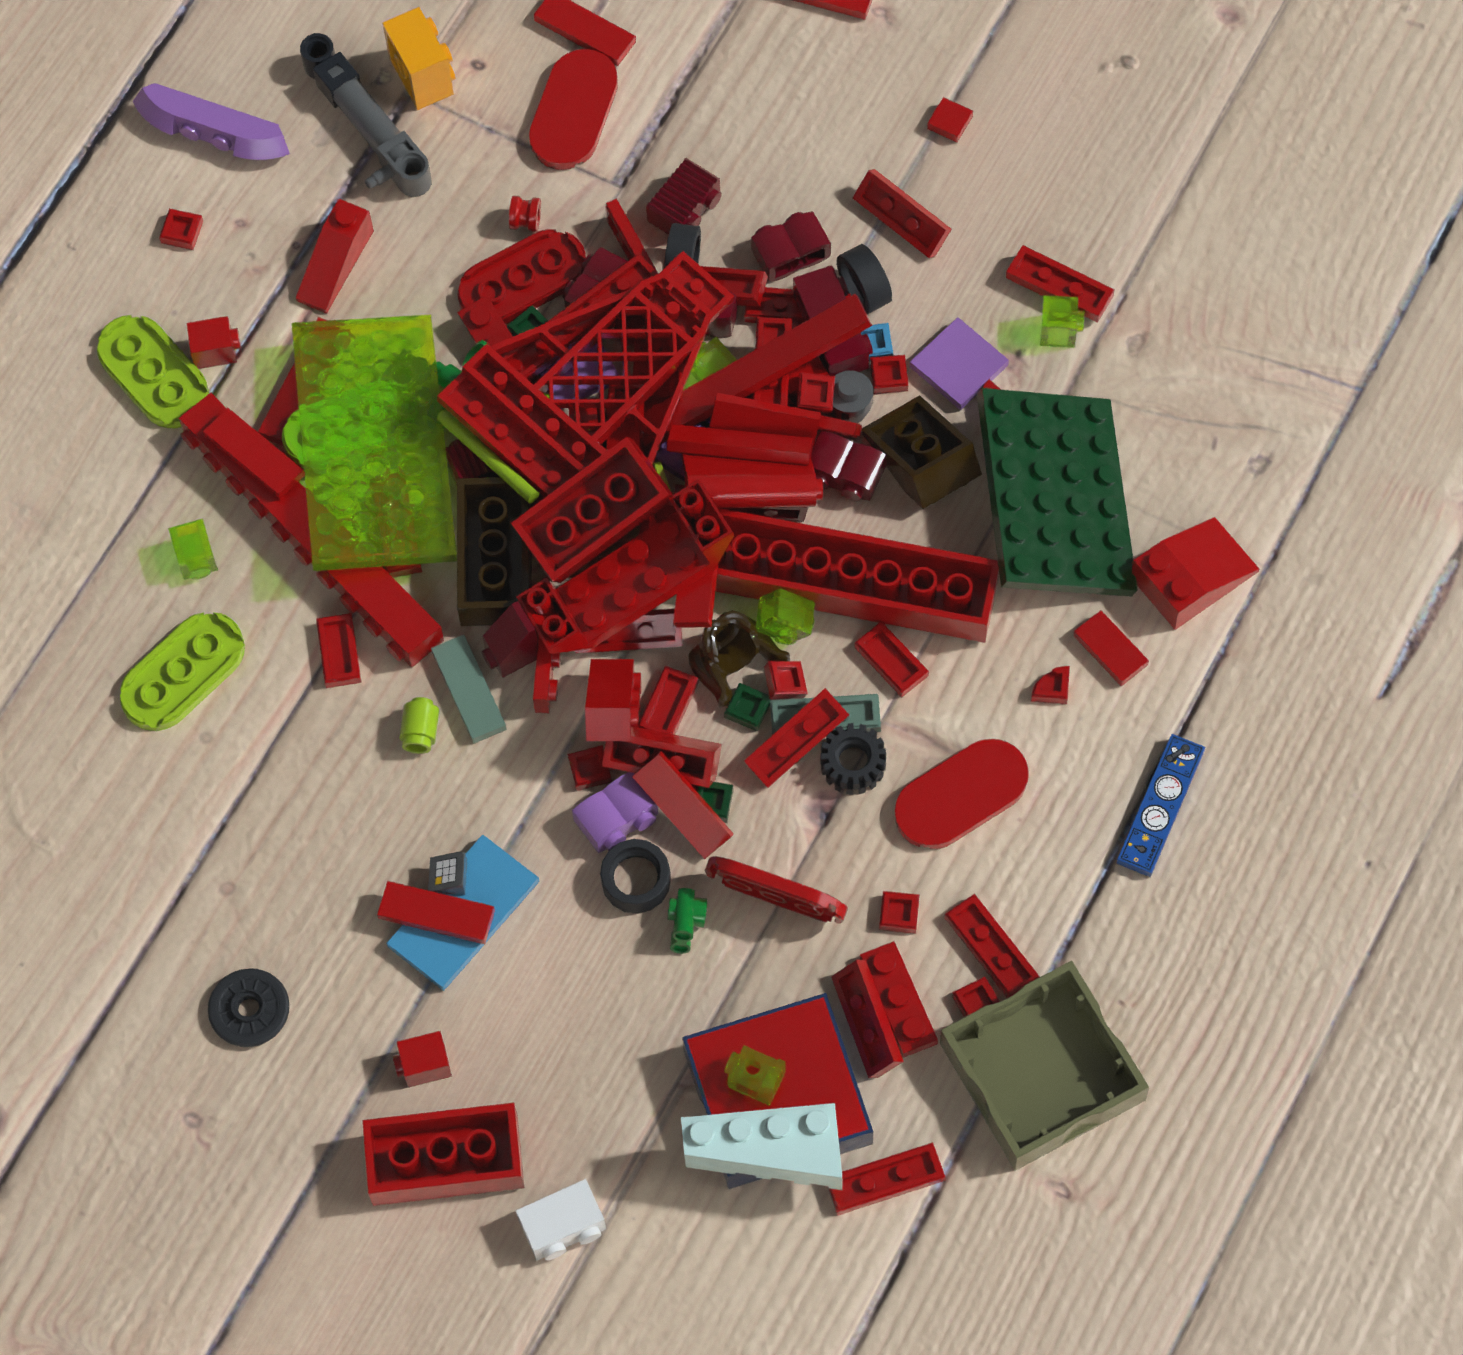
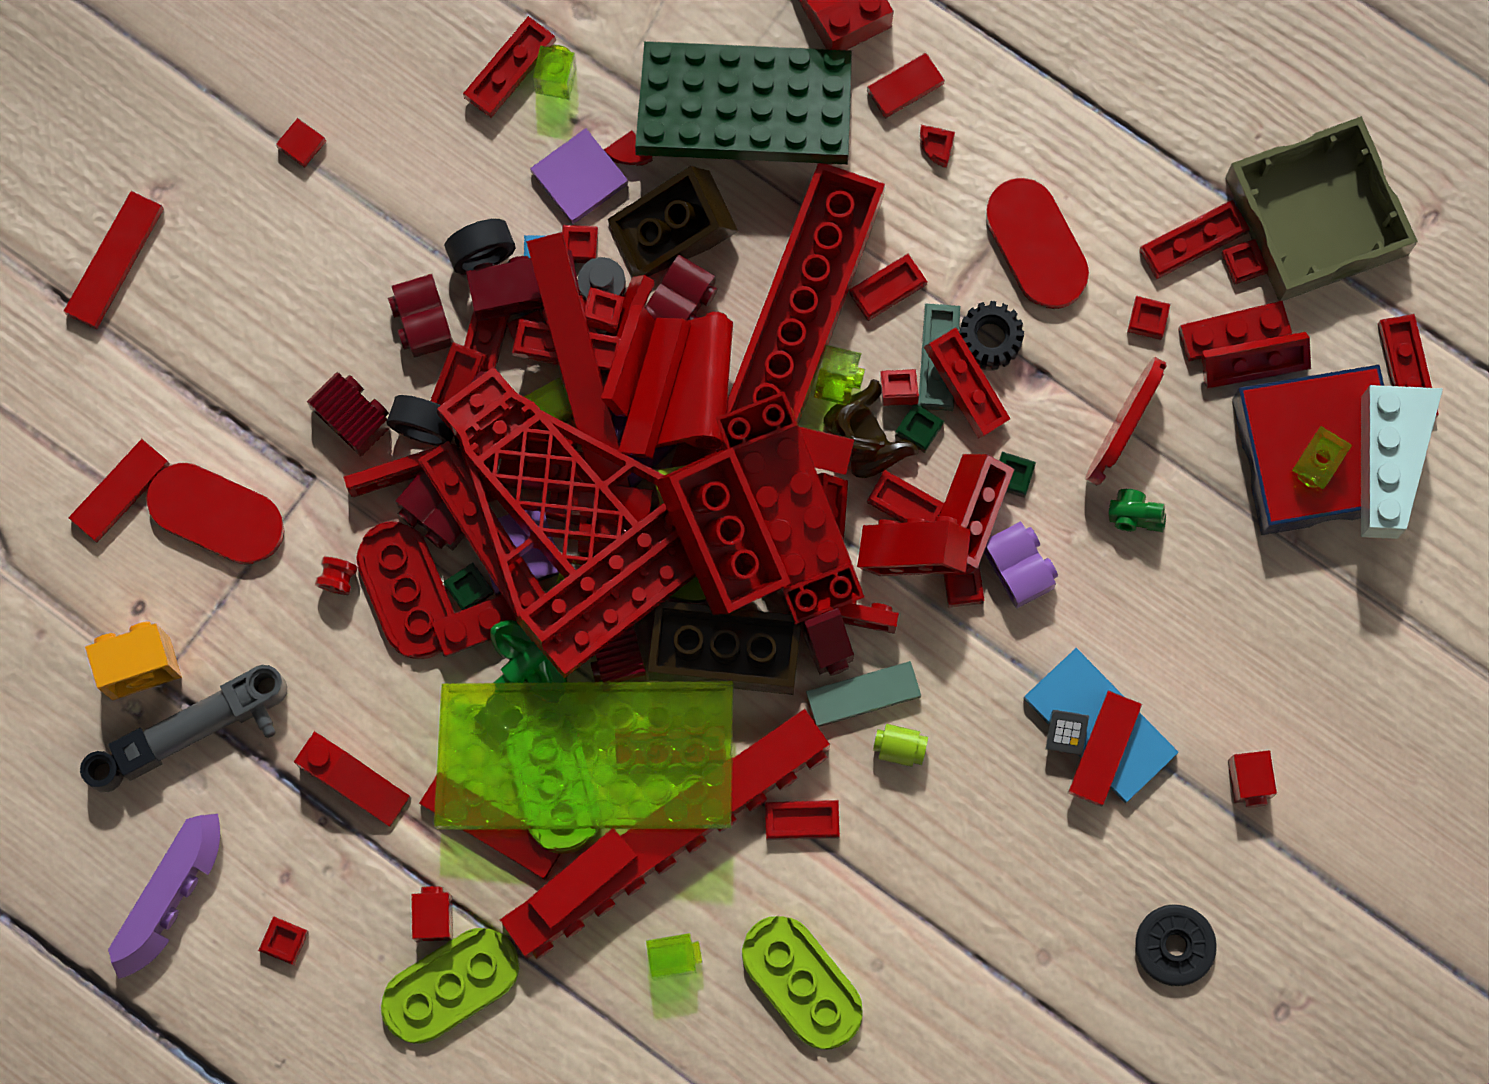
camera: 85 degrees left, 10 degrees up
red brick [362,1102,525,1206] -> none
lime bar [437,409,539,504] -> none
white brick [516,1179,606,1261] -> none
black tyre [600,839,671,914] -> none
red tile [632,751,734,859] -> none
red plate [852,169,952,258] -> none
tile [1116,734,1206,878] -> none

